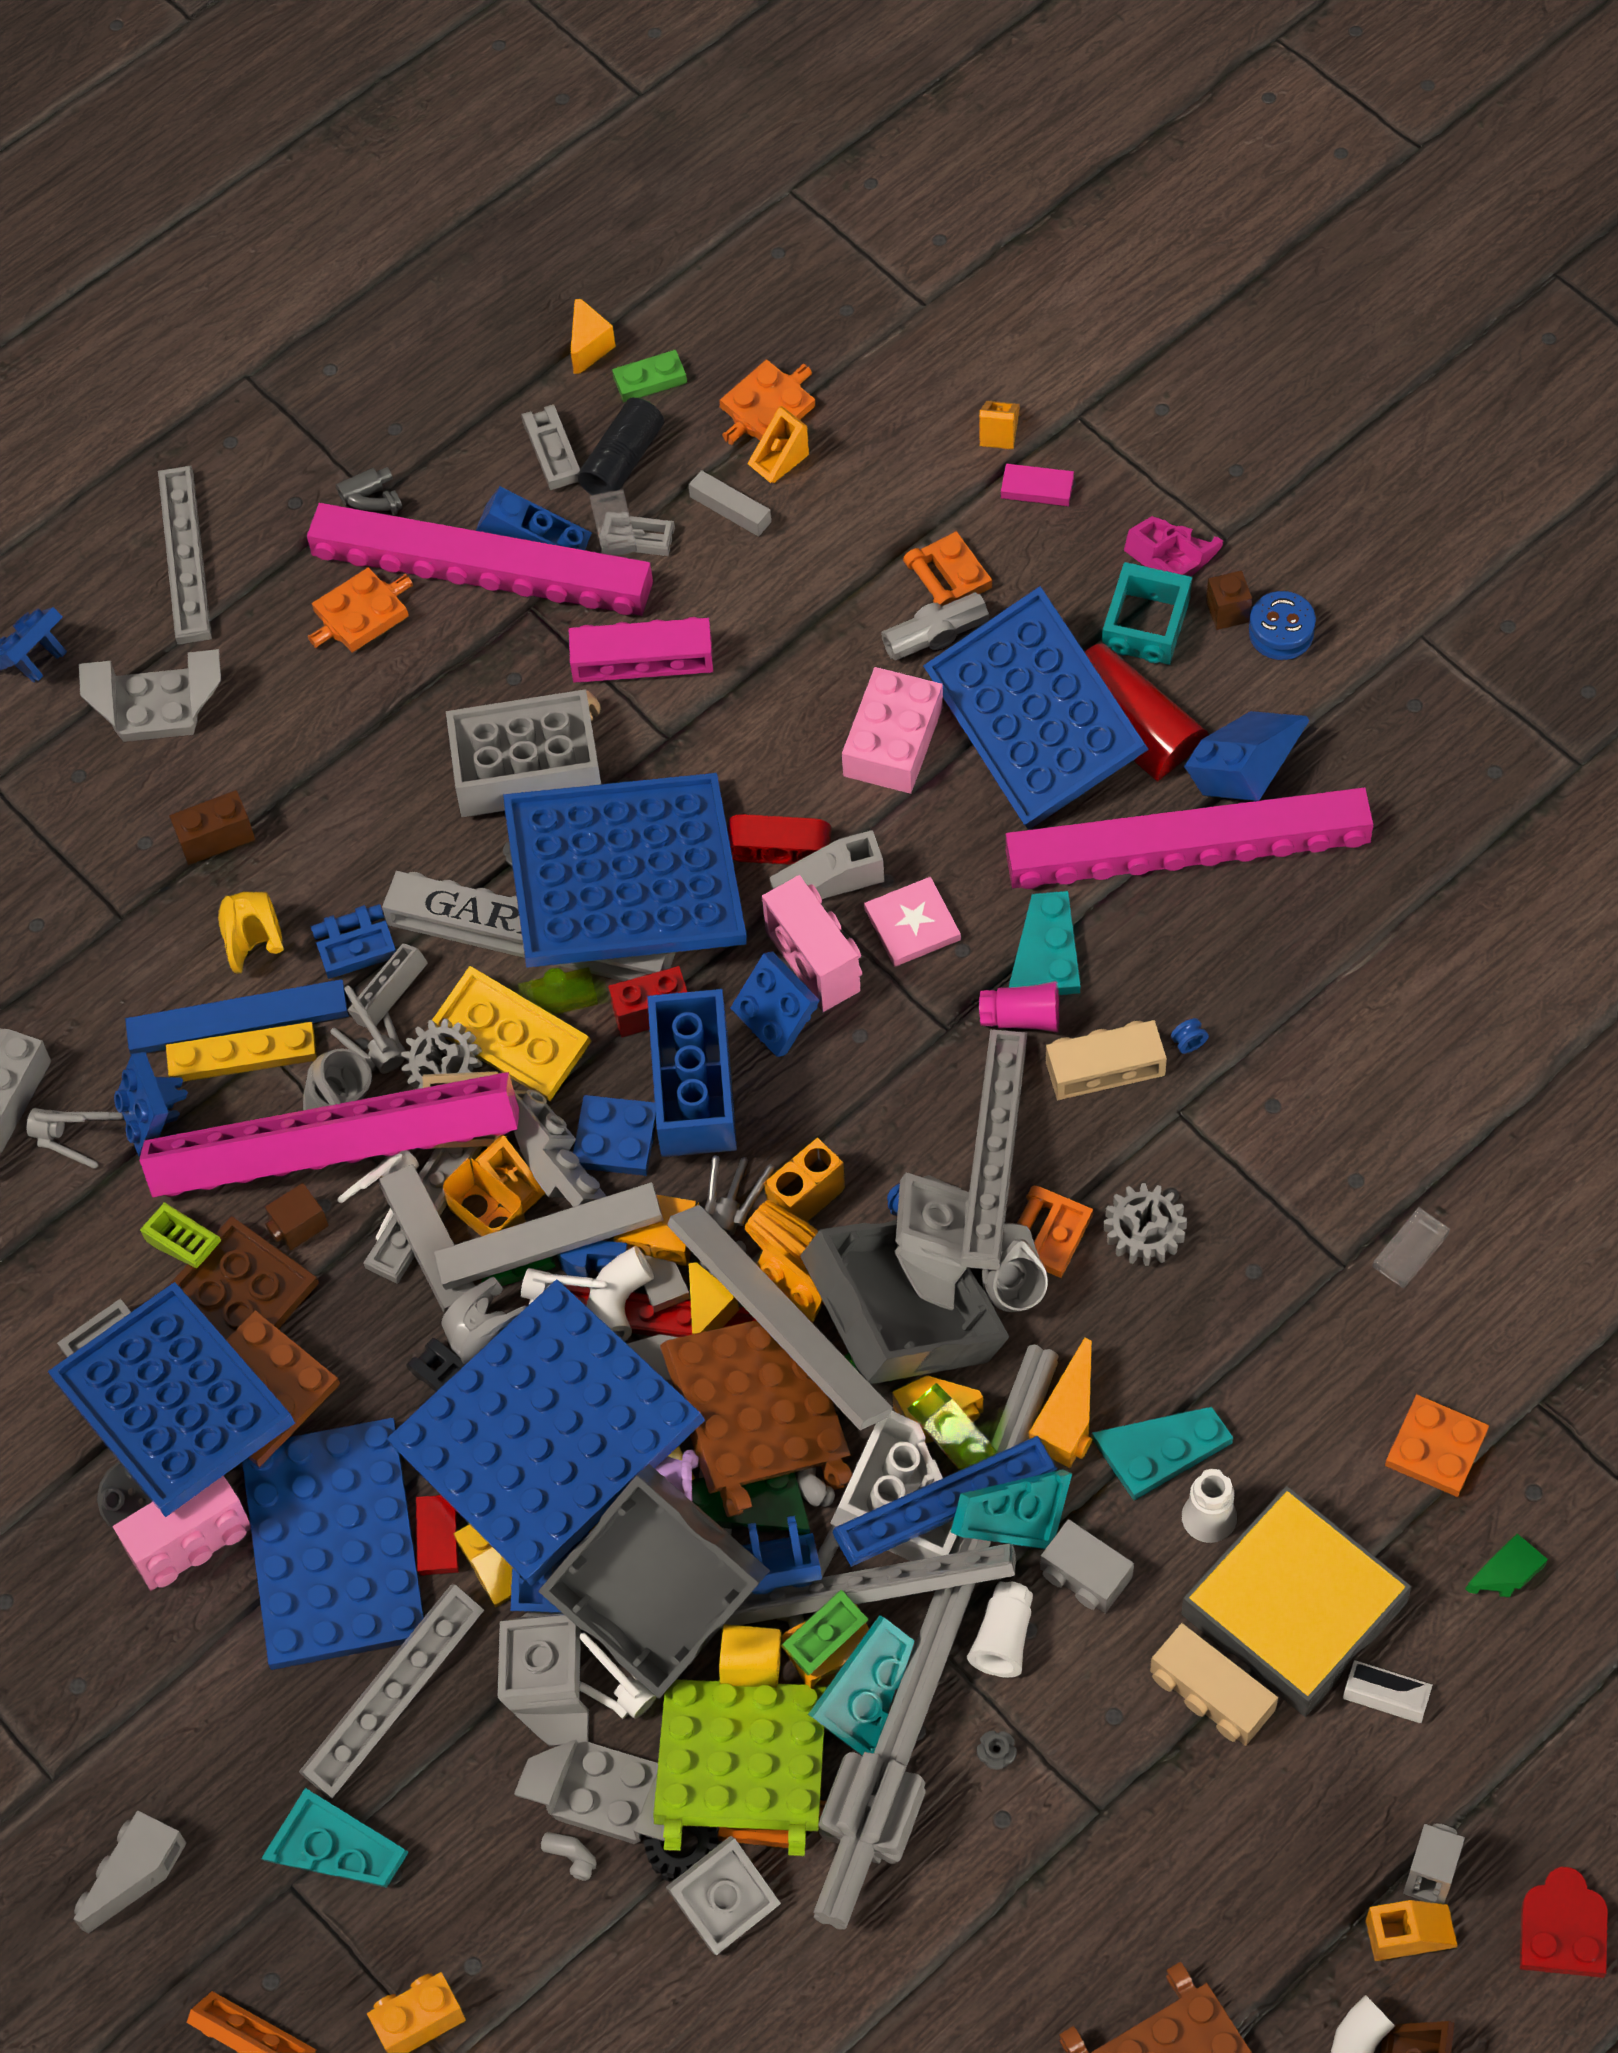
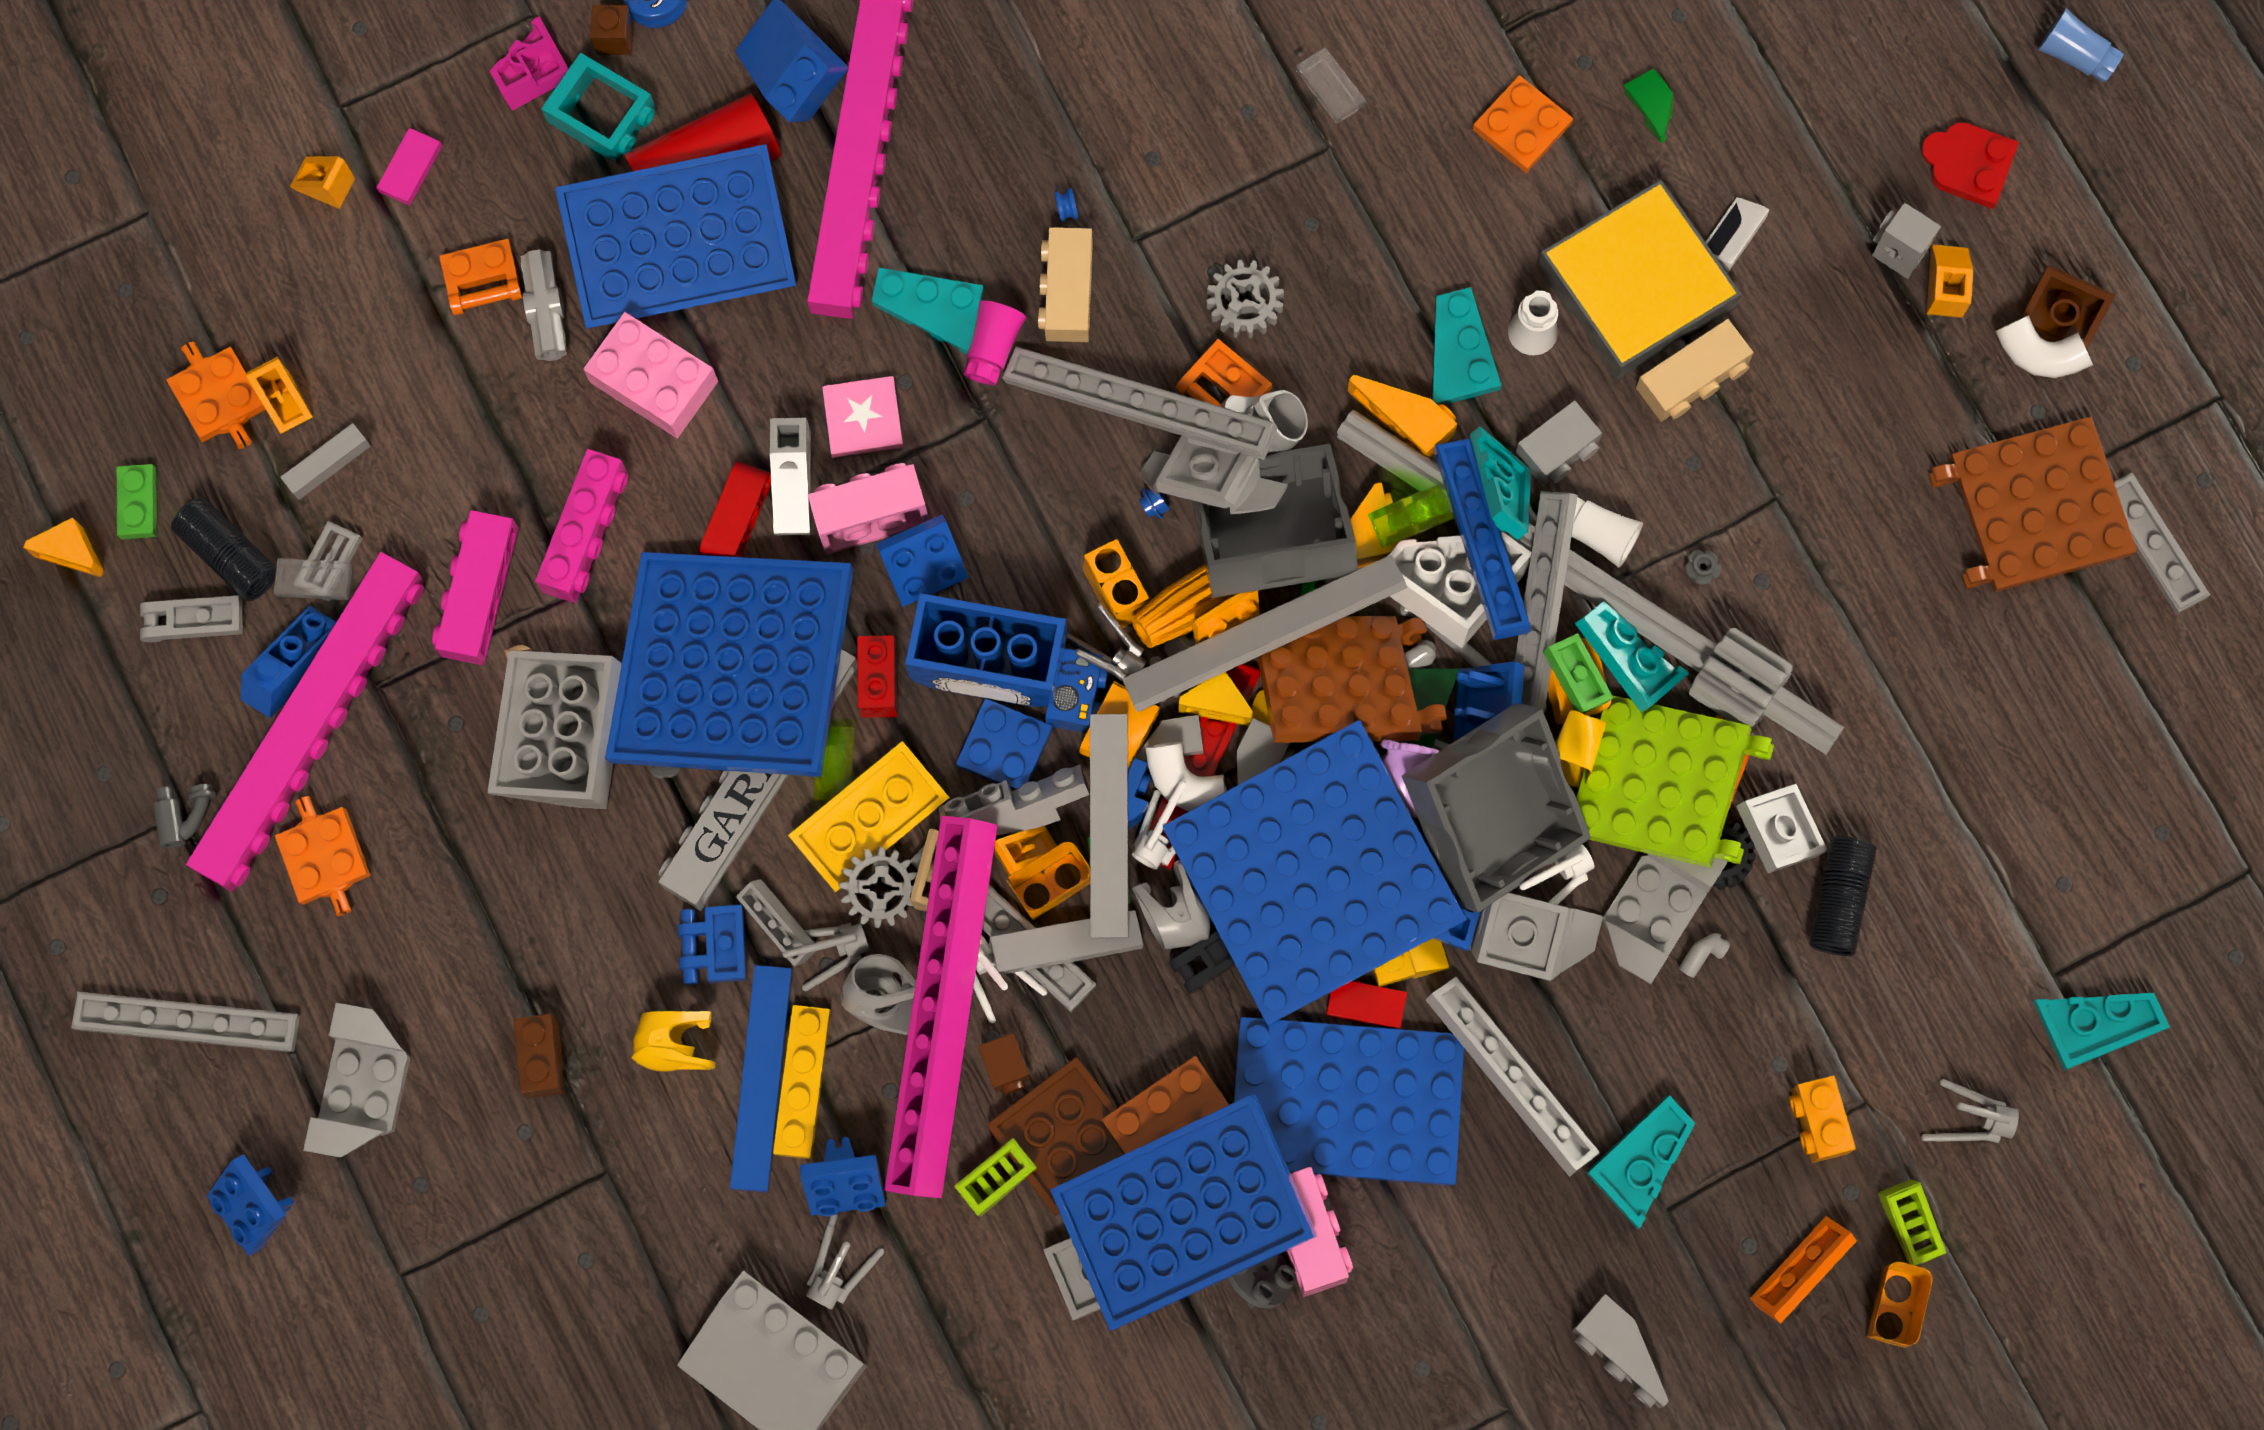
camera: 75 degrees left, 15 degrees up
none -> dark pink brick [535,449,628,604]
none -> blue brick [1045,649,1109,733]
none -> black piece [1808,836,1878,956]

